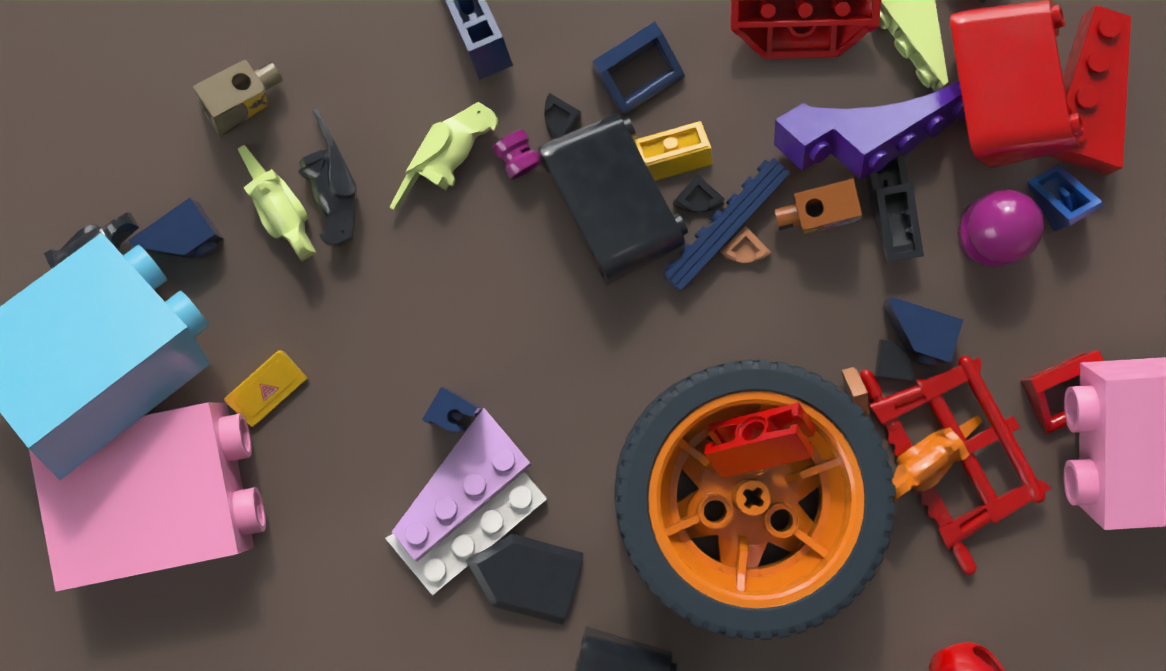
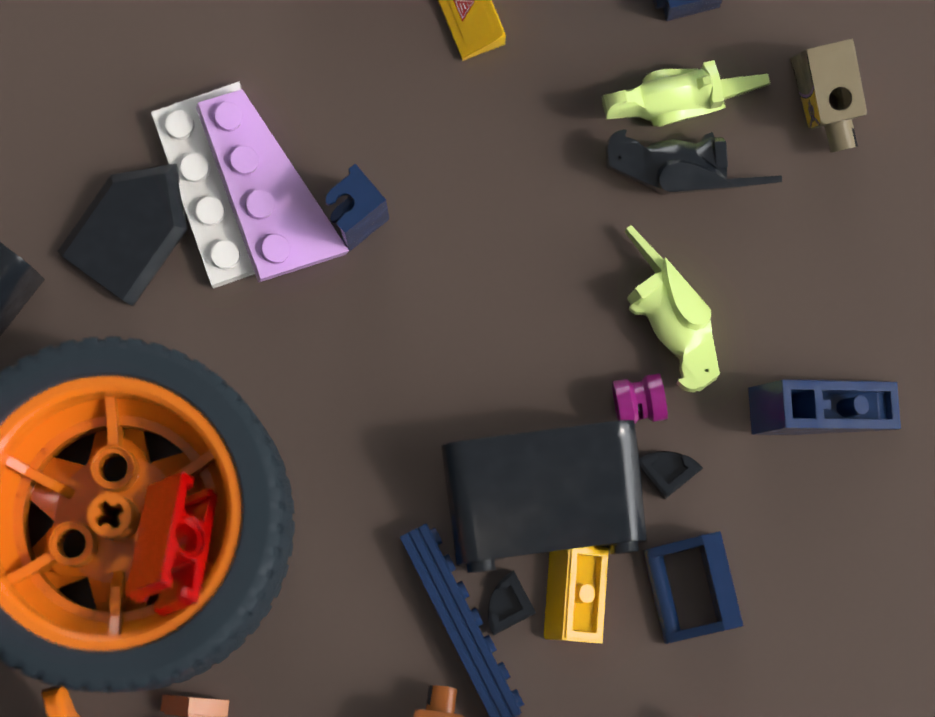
camera: 110 degrees right, 5 degrees down
nougat tile [718,226,771,264] -> none

